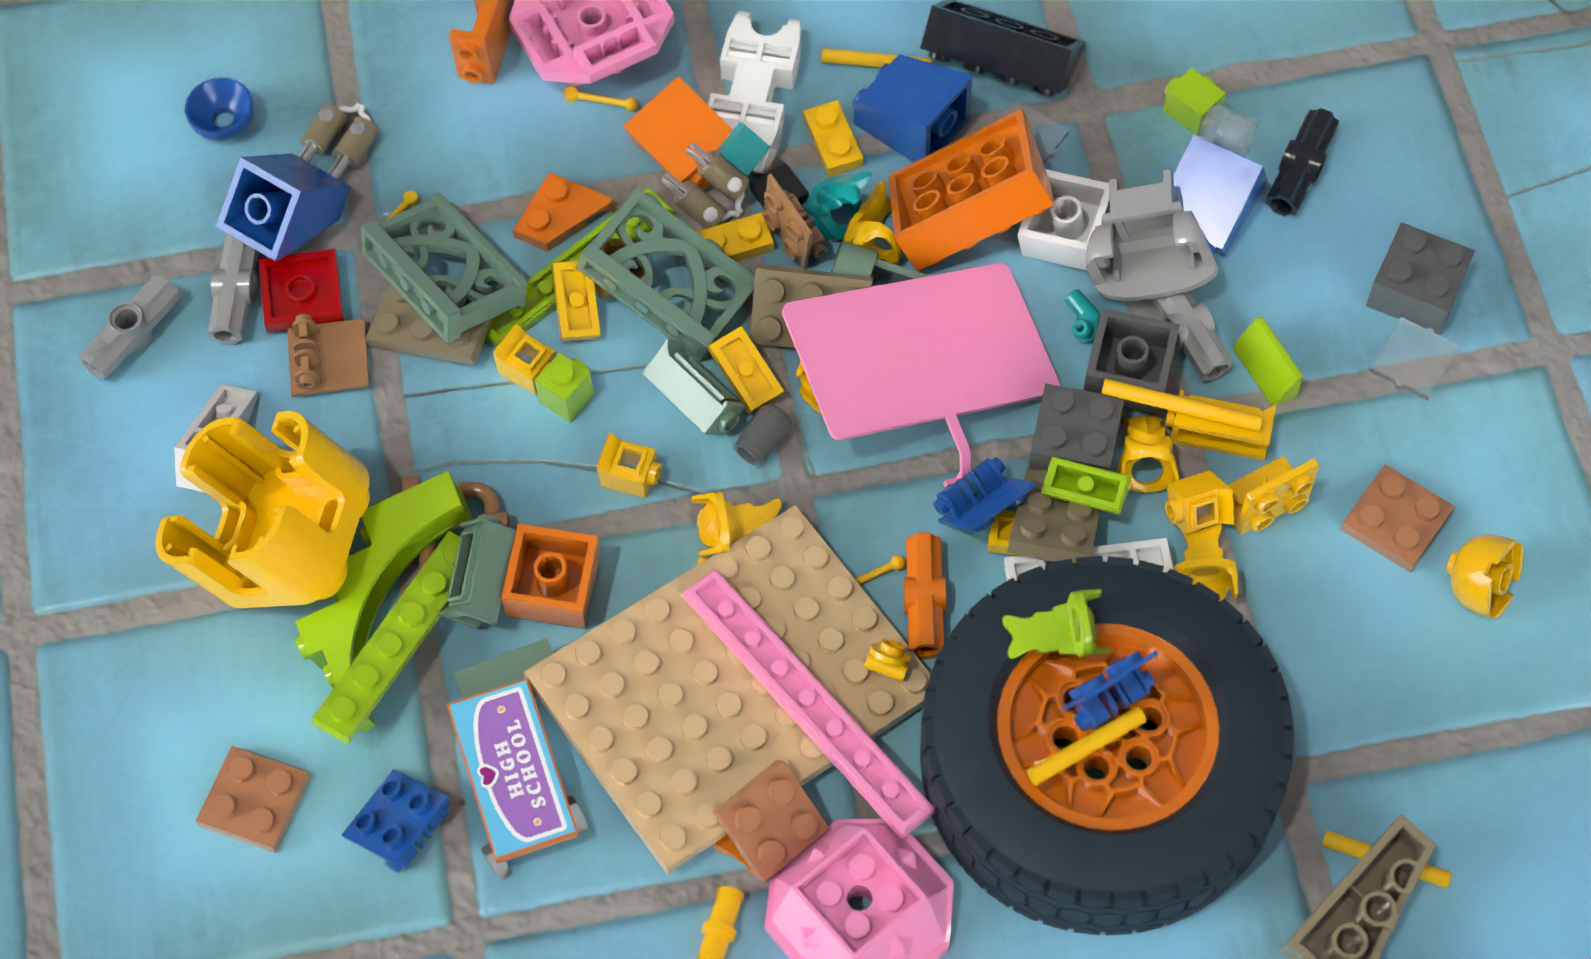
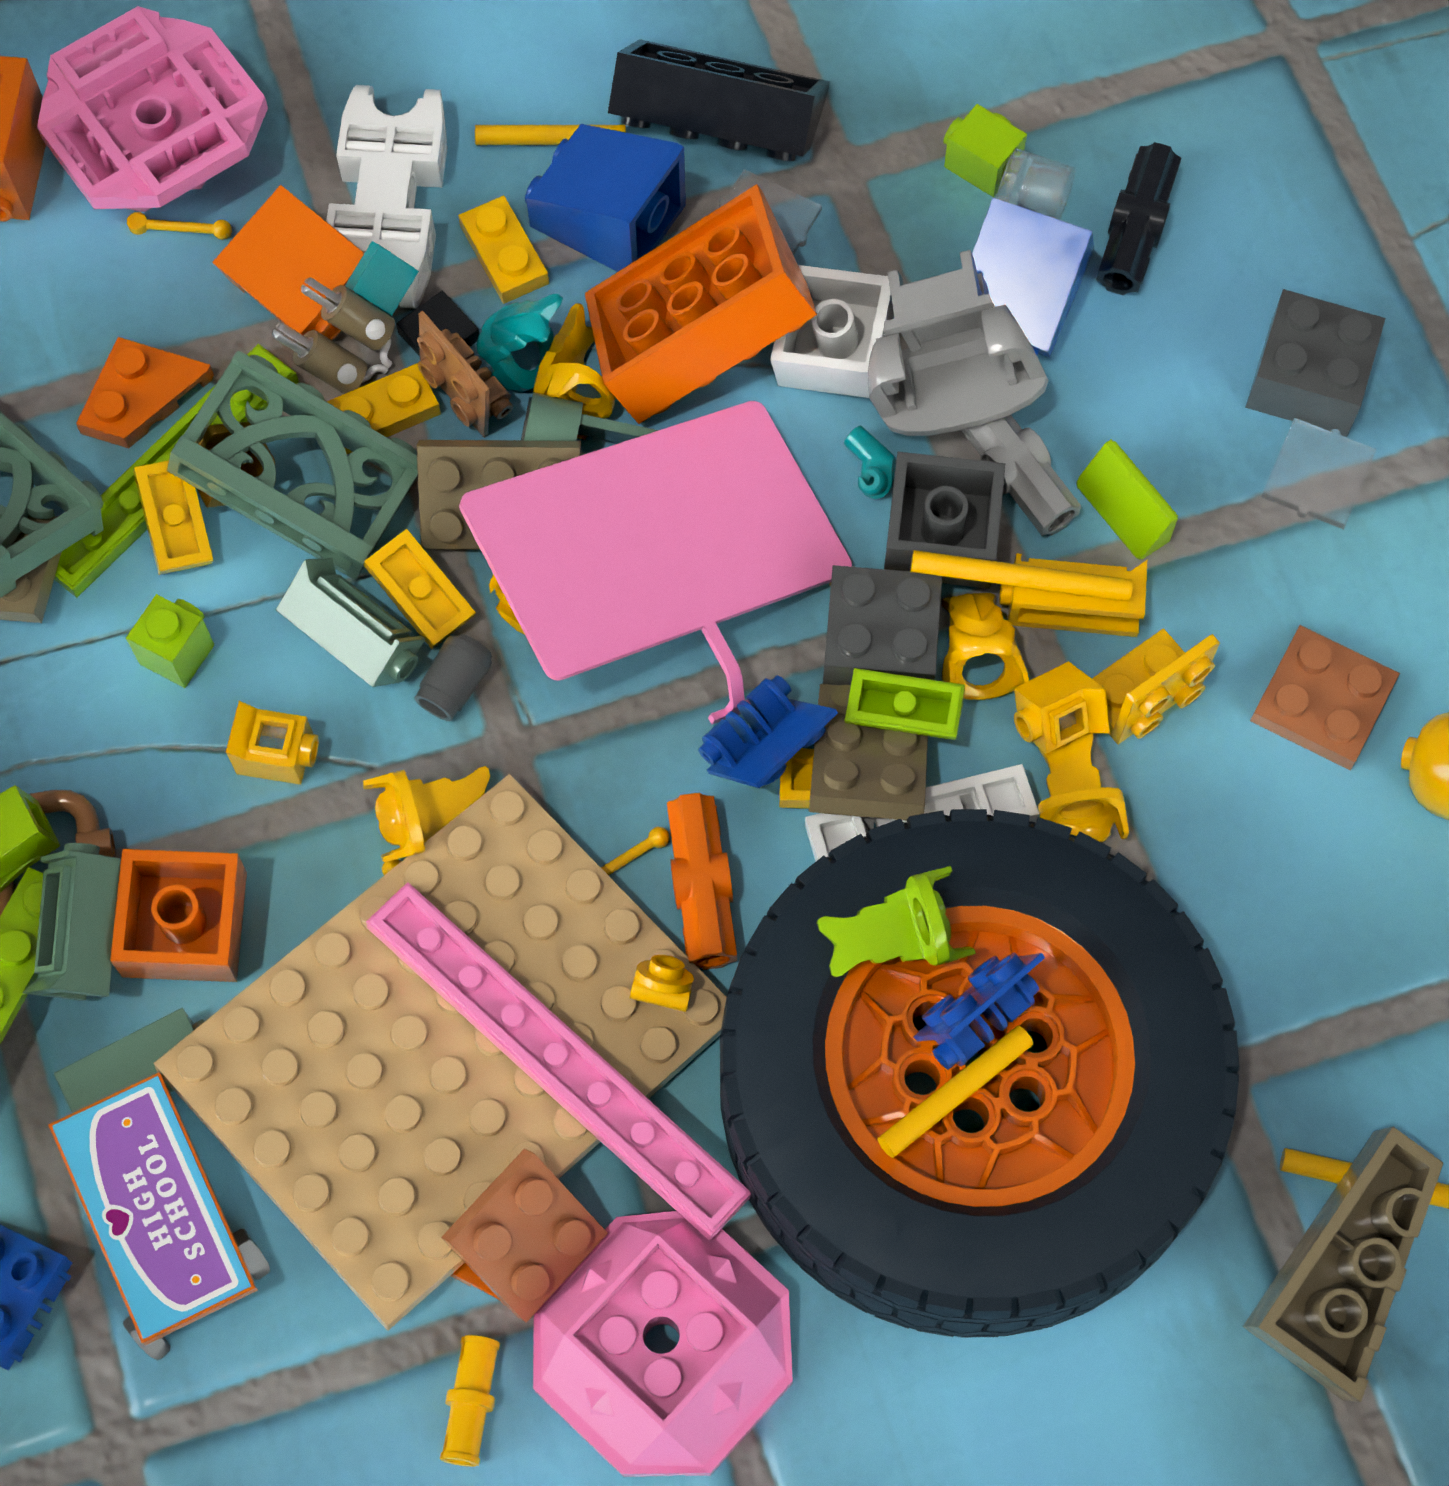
camera: 10 degrees left, 5 degrees up
yellow window [493,323,556,395] -> none

